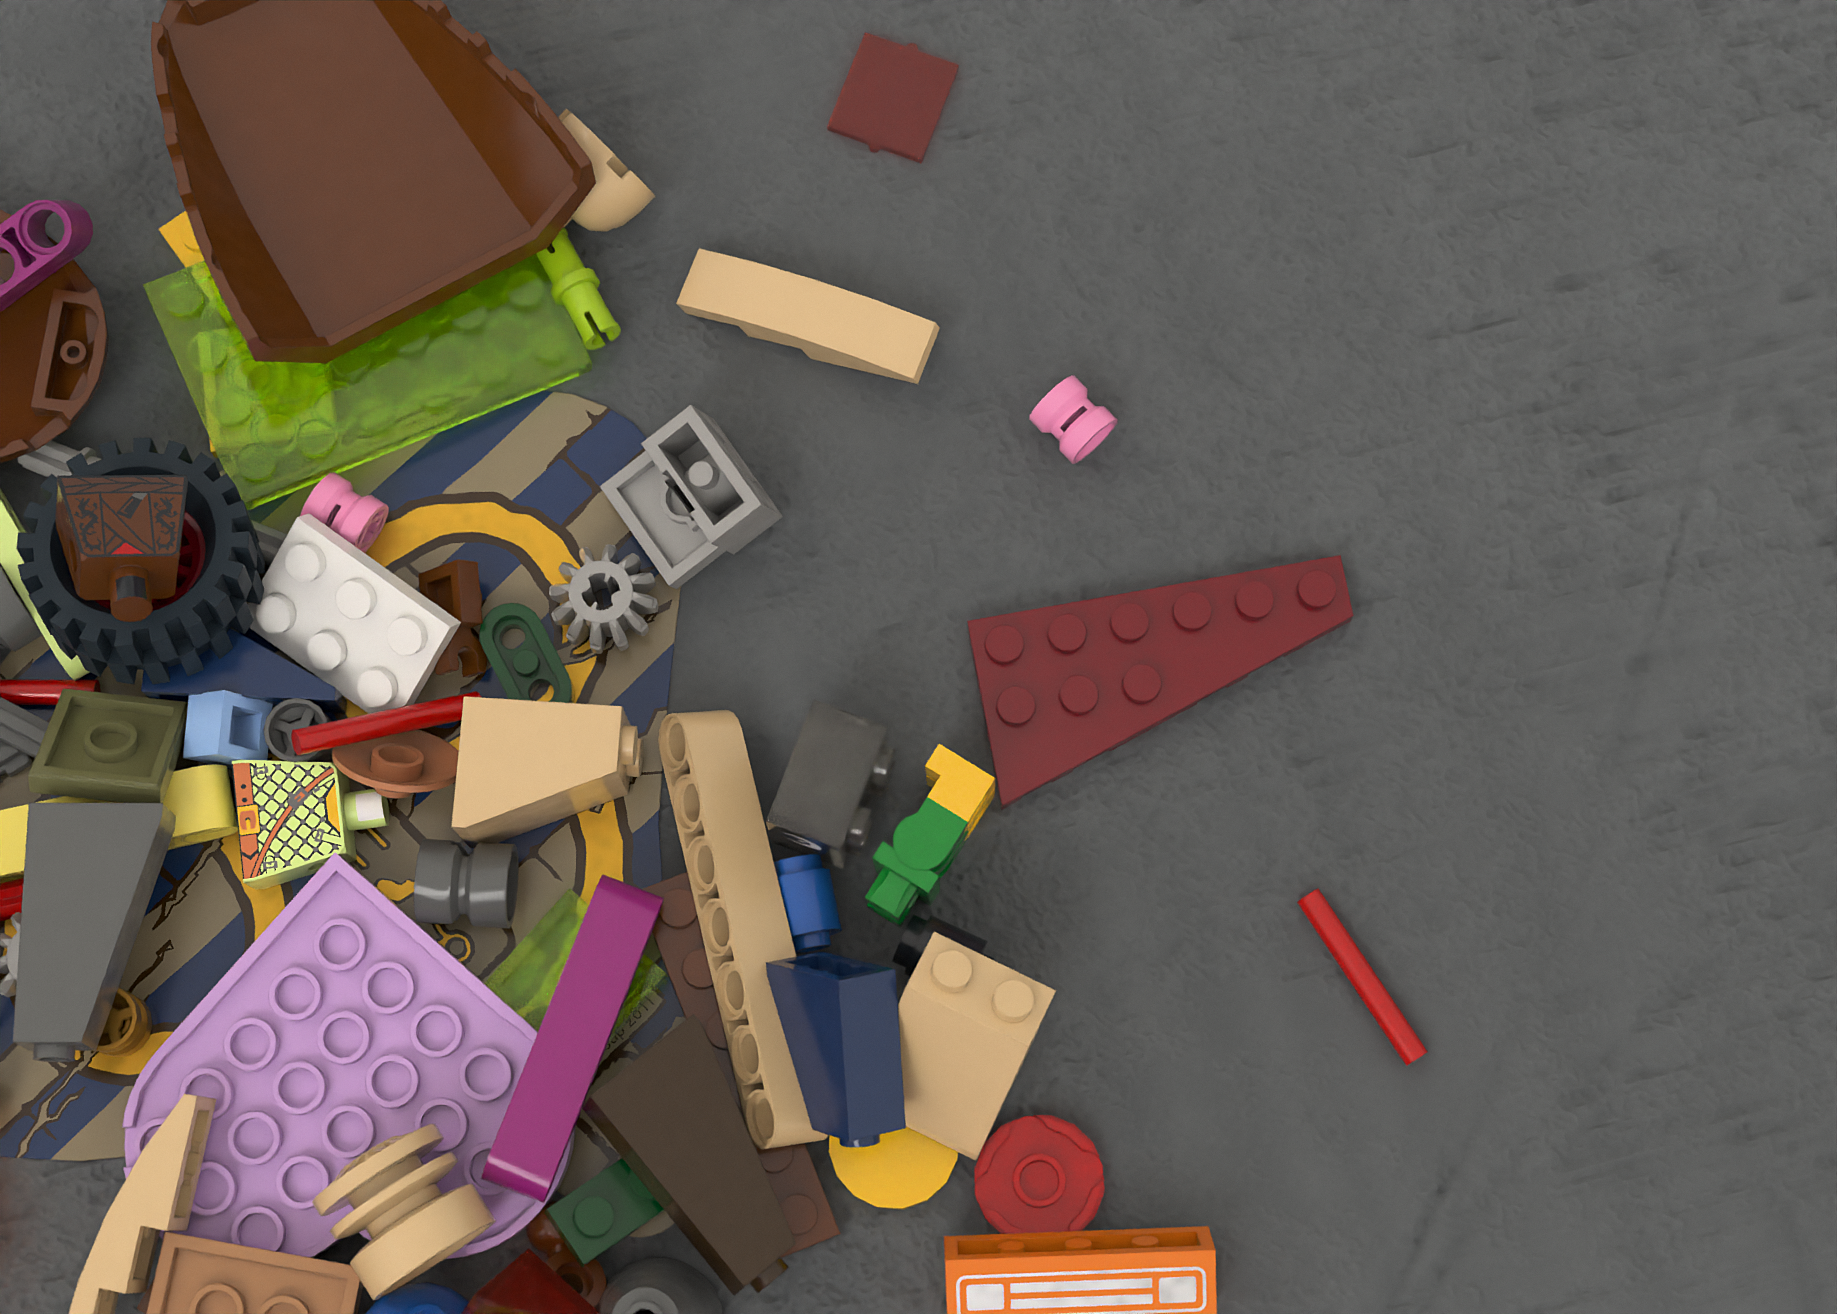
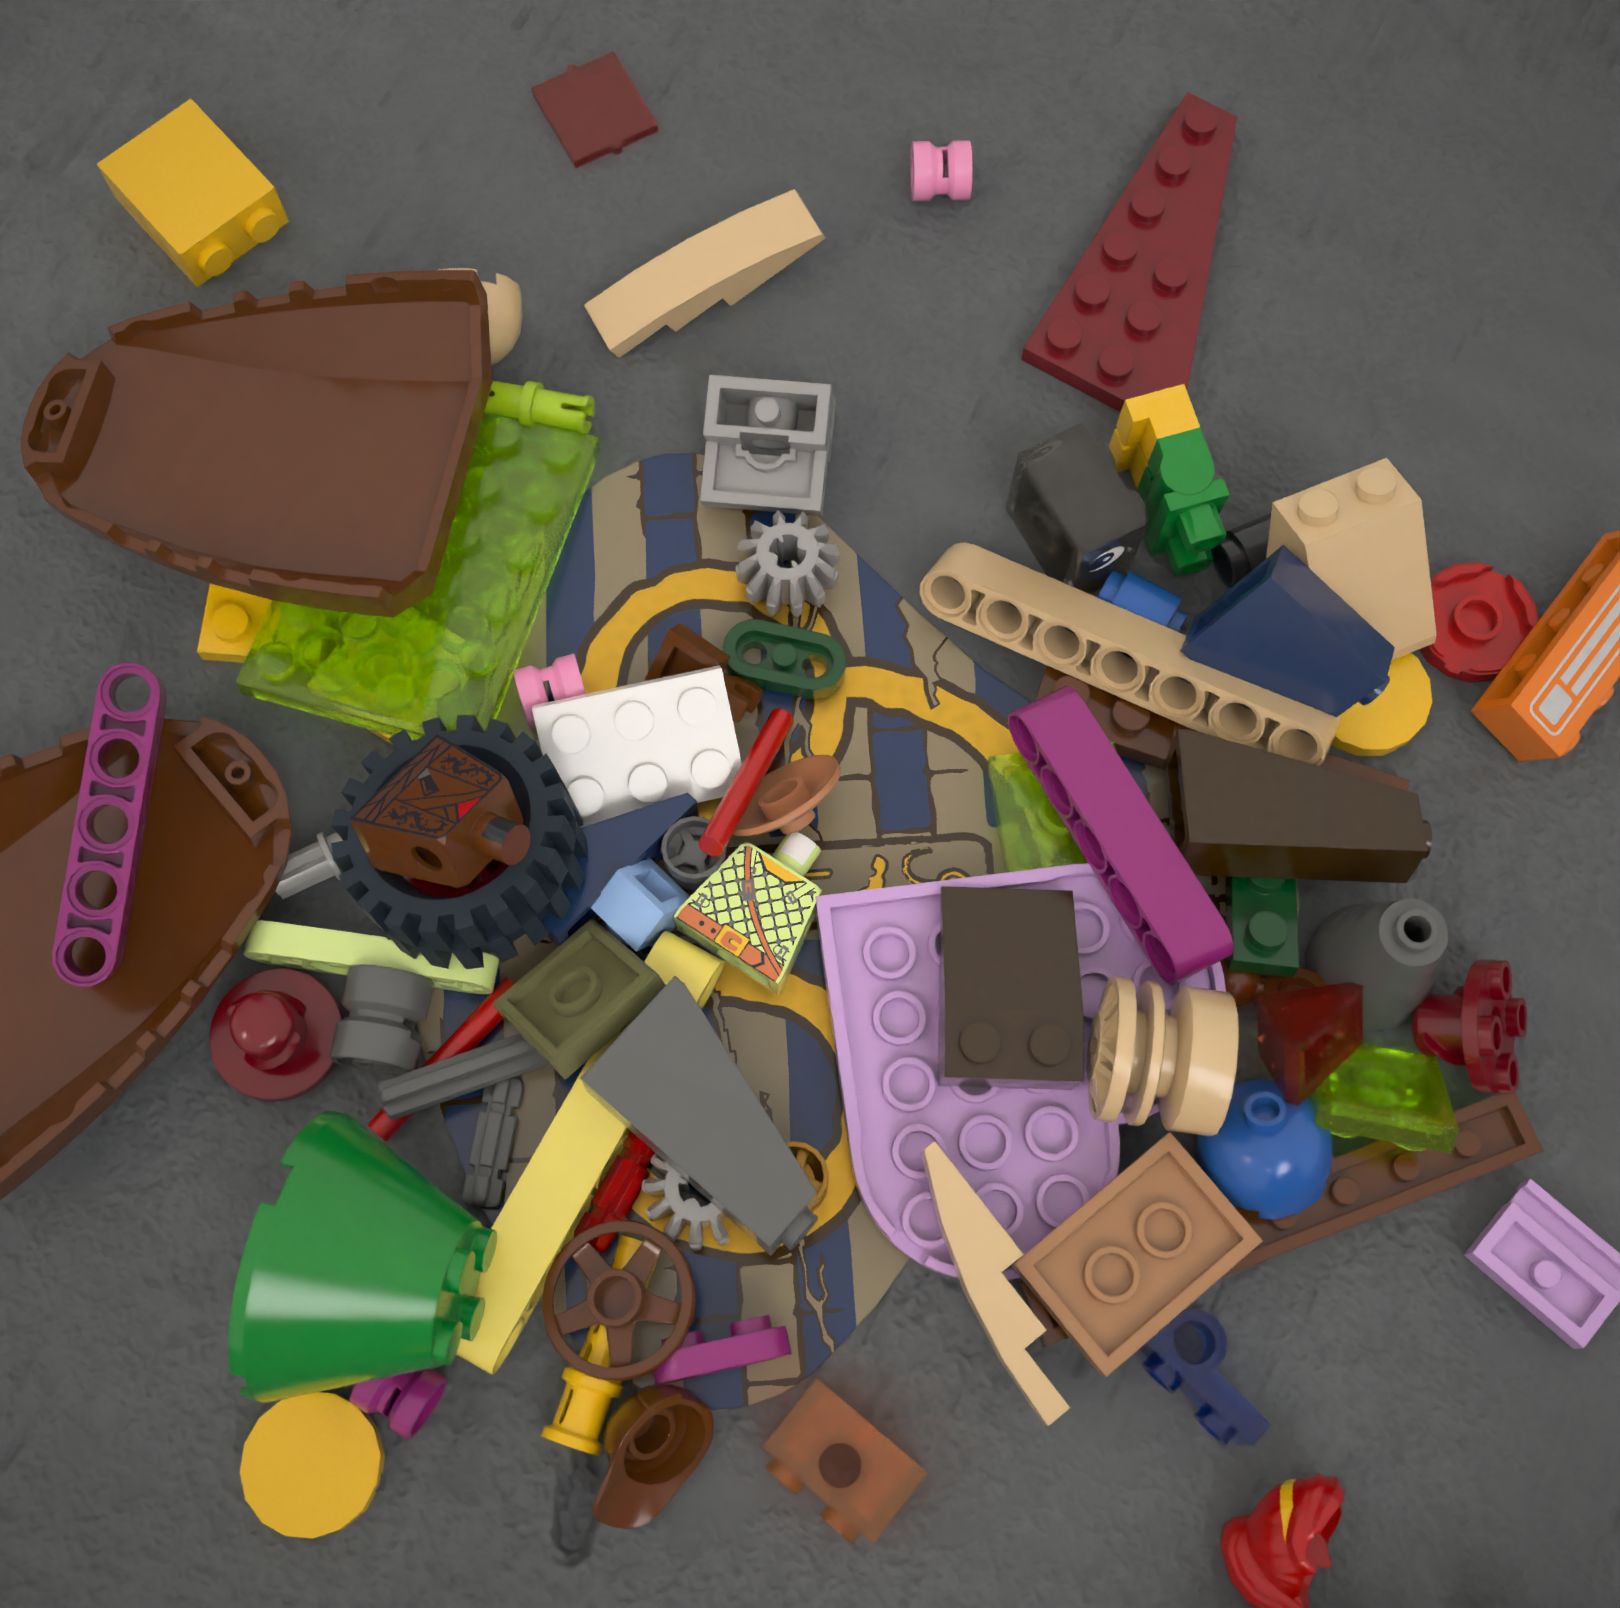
camera: 50 degrees left, 5 degrees down
dark grey wheel [414,839,519,929] -> none
tan slope [451,696,643,848] -> none
red bar [1297,888,1428,1066] -> none
none -> dark brown slope [938,886,1084,1090]

